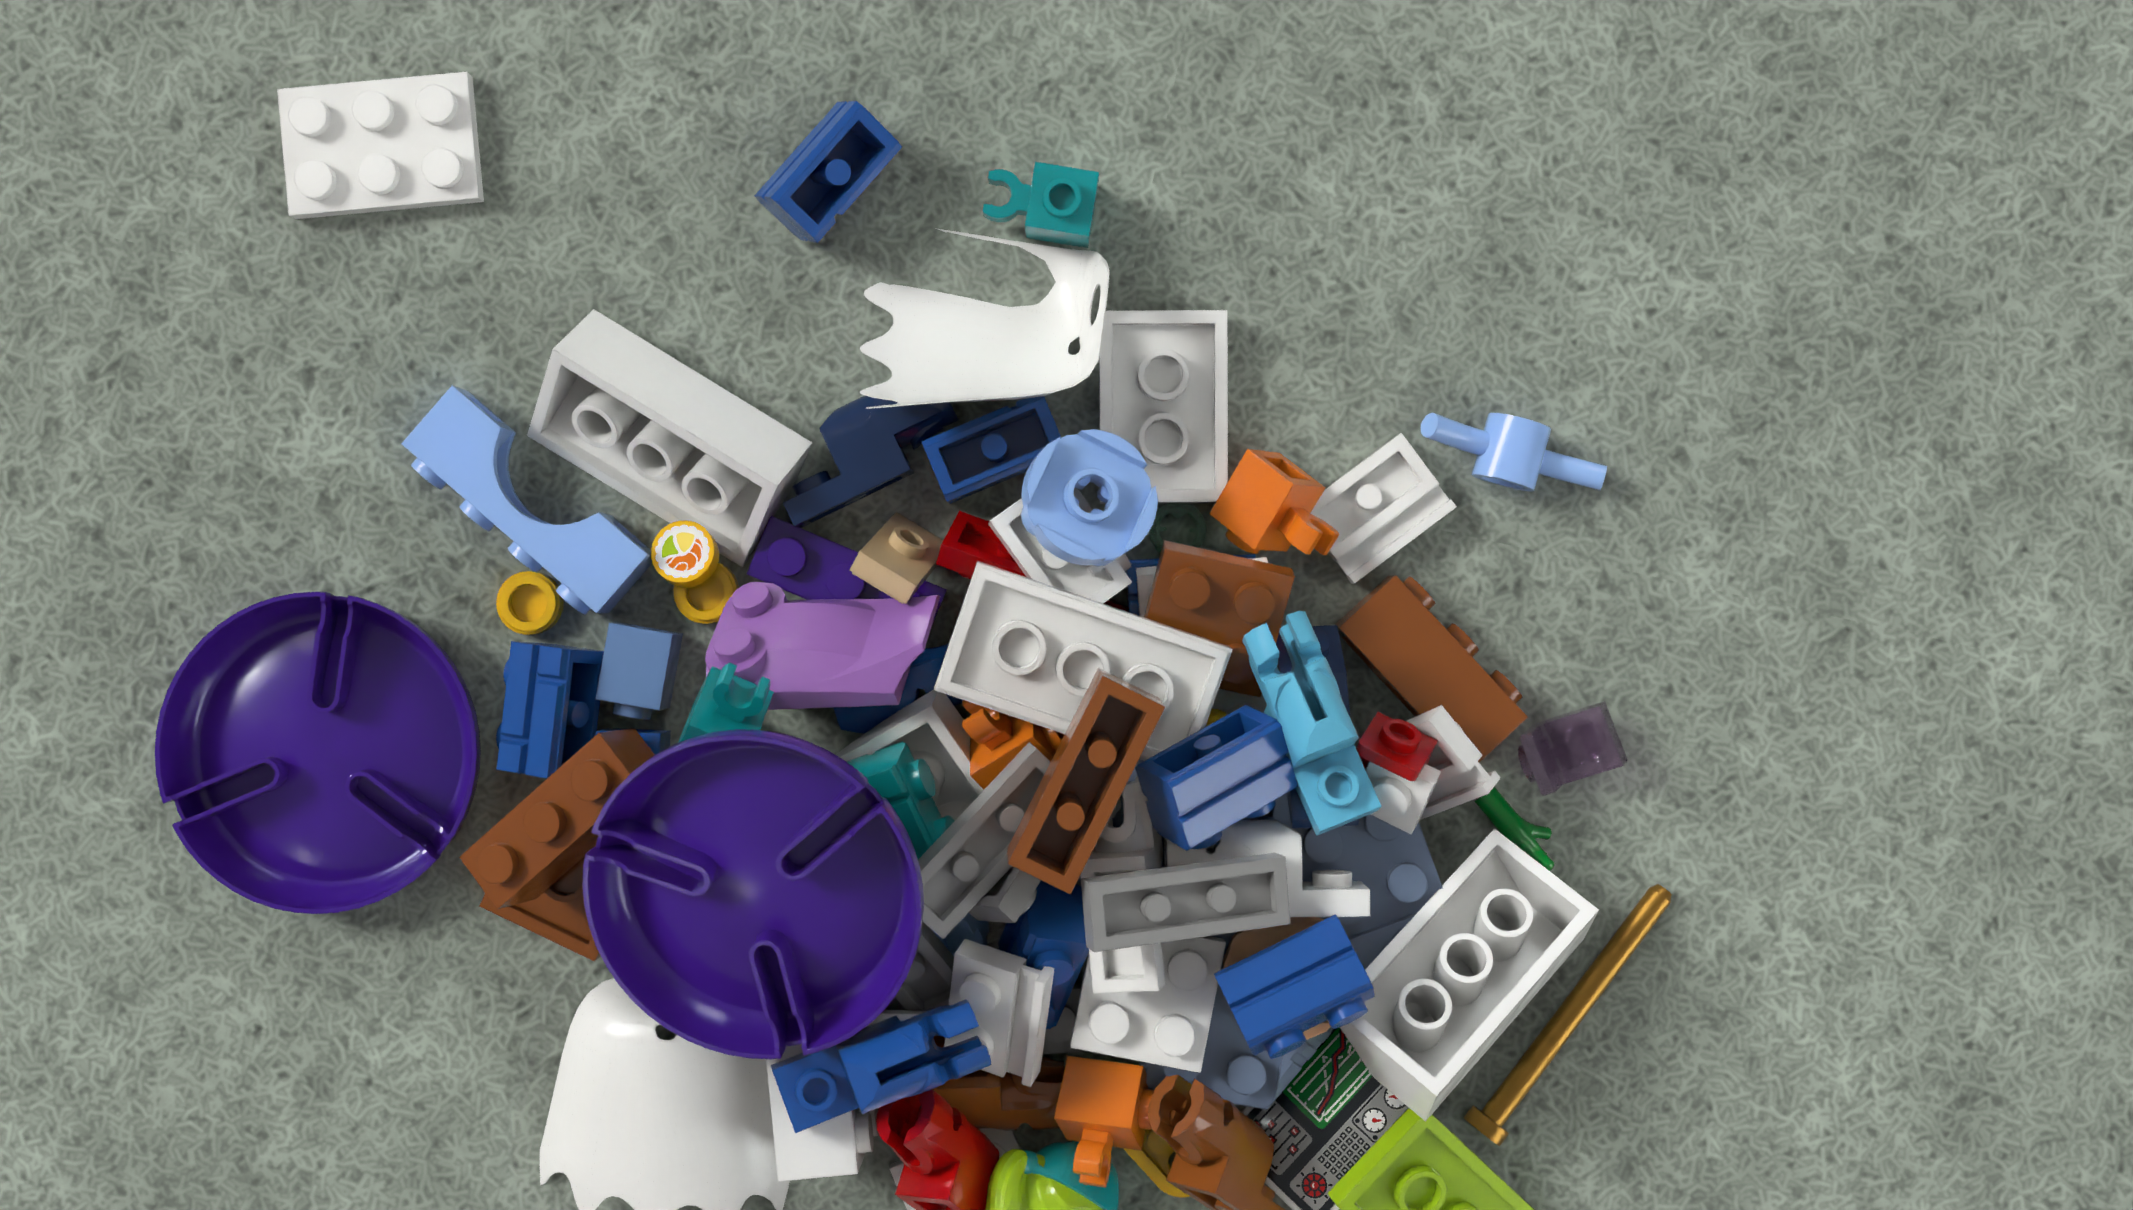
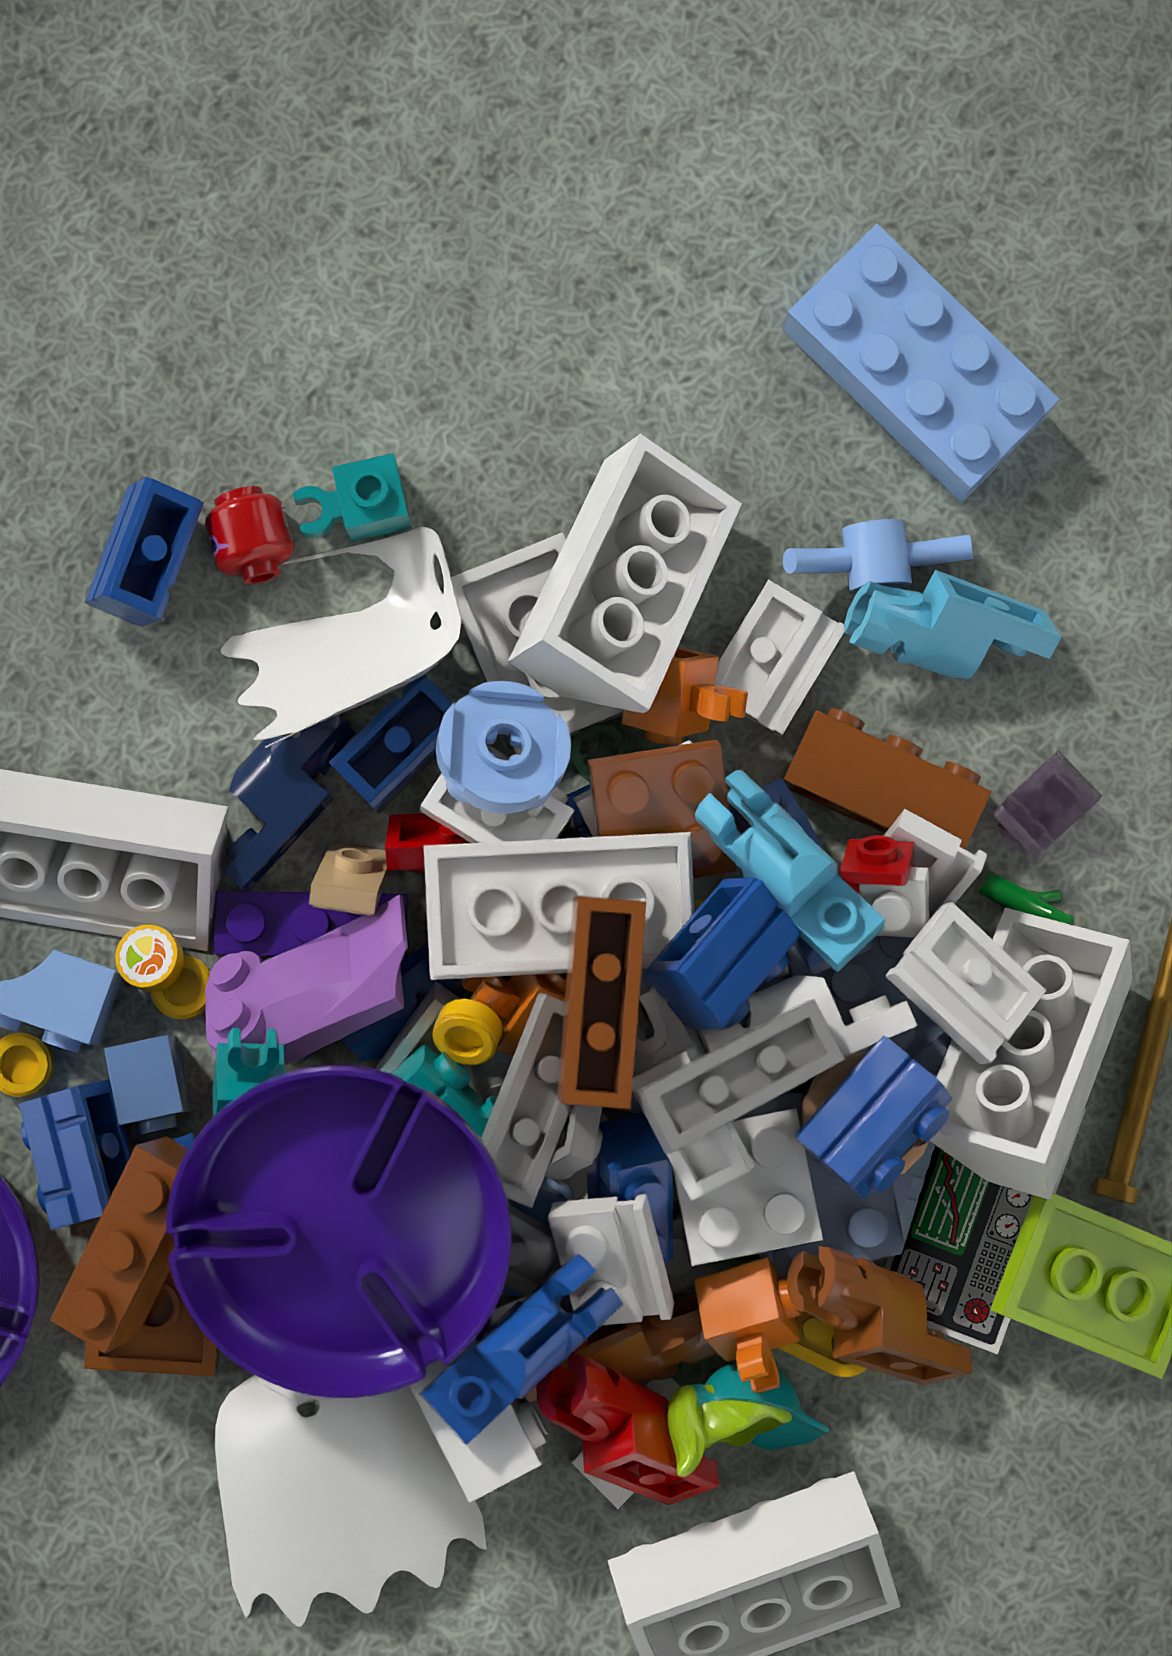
camera: 20 degrees left, 5 degrees down
none -> red head [204,486,295,585]
none -> yellow tile [432,999,503,1065]
none -> white slope [508,434,742,713]
none -> light blue brick [783,223,1060,503]
none -> medium azure plate [844,570,1062,679]
none -> white plate [885,902,1046,1064]

